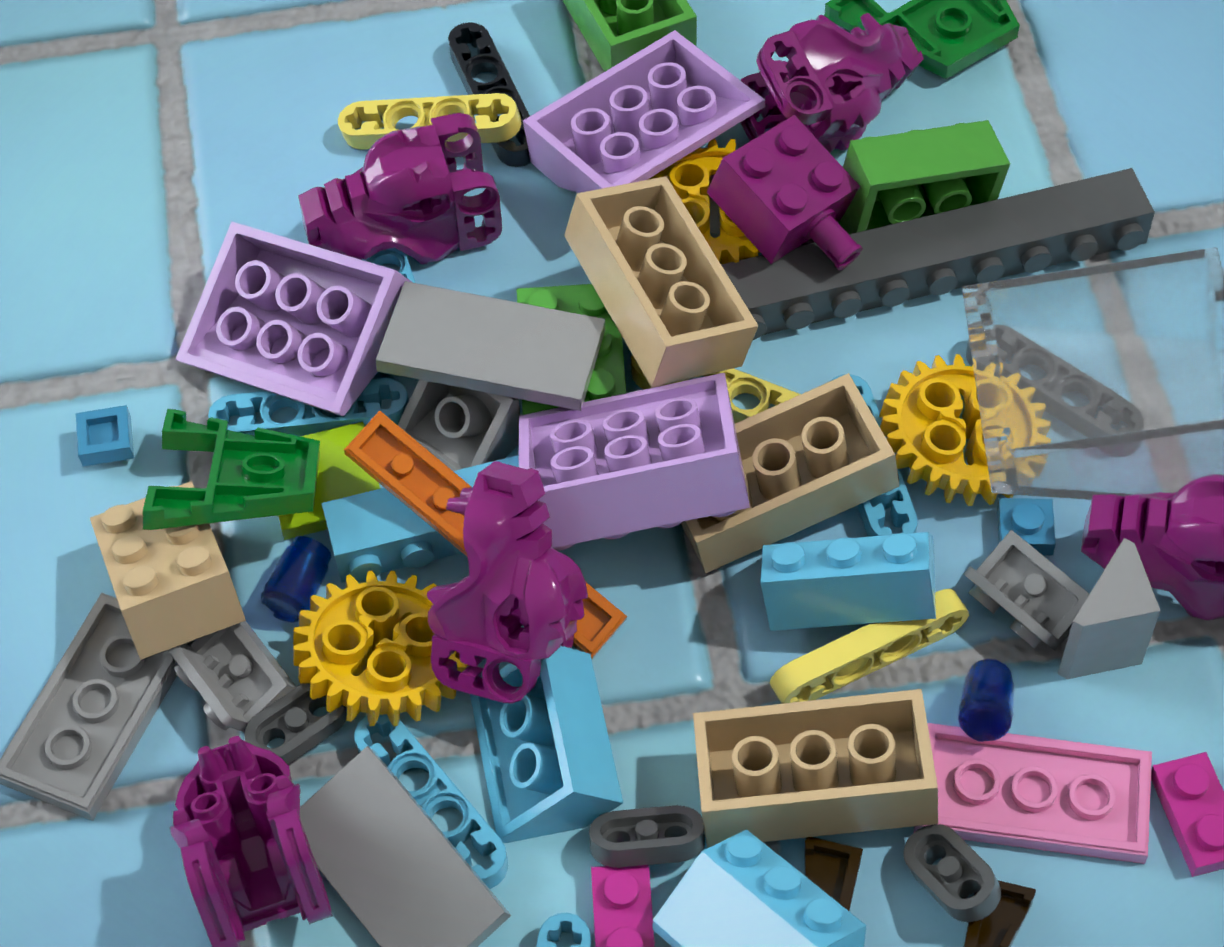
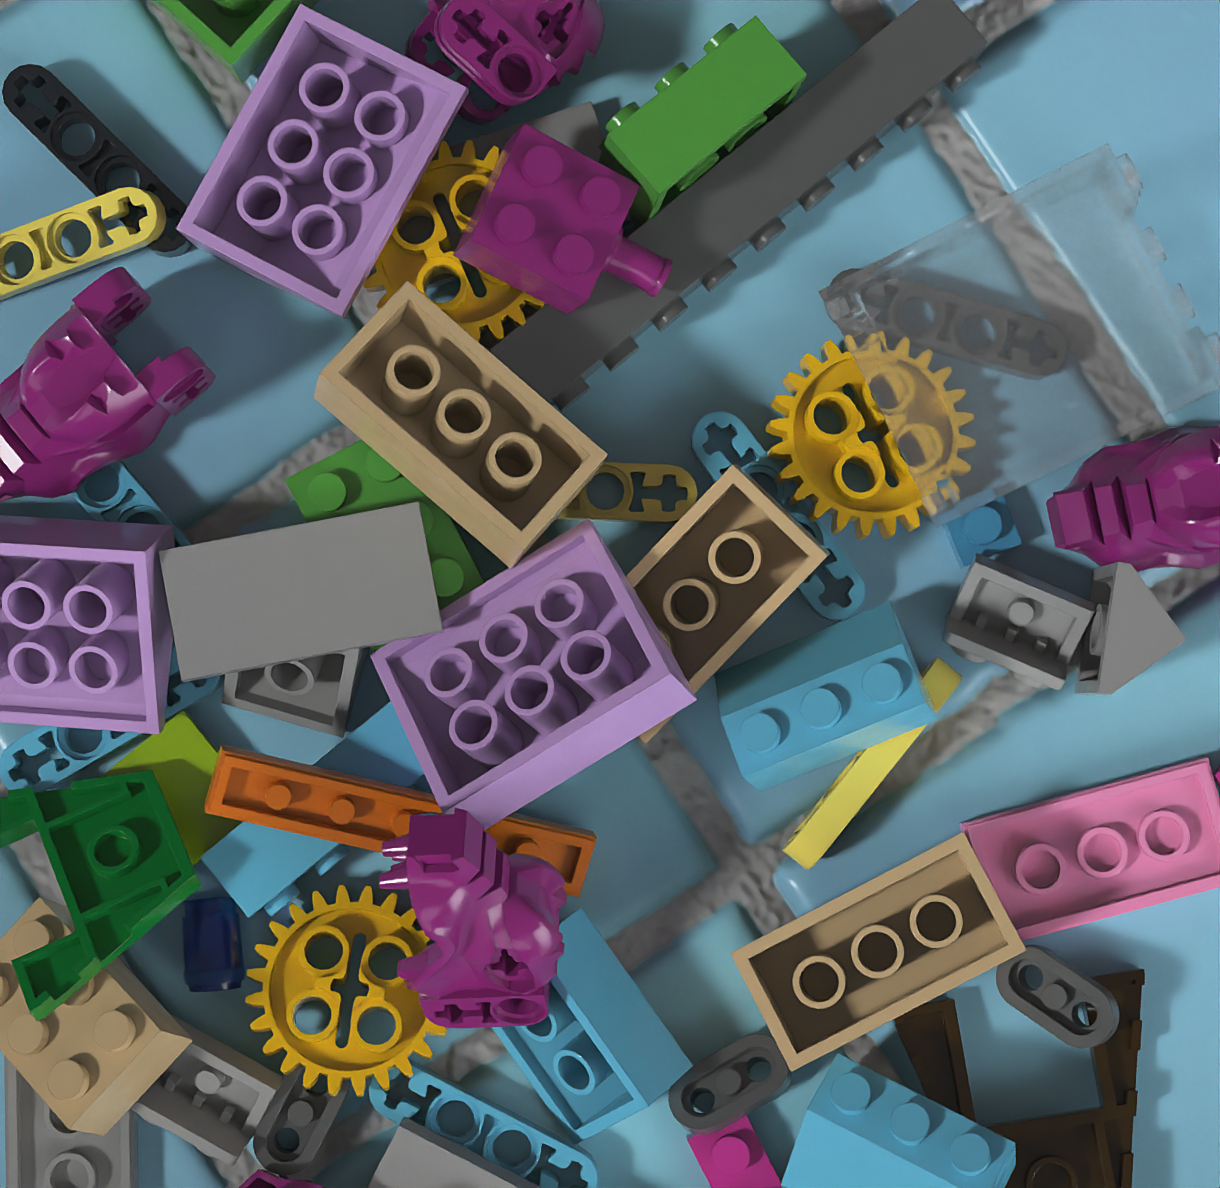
camera: 25 degrees left, 30 degrees up
clear blue piece [958,659,1014,742] -> none

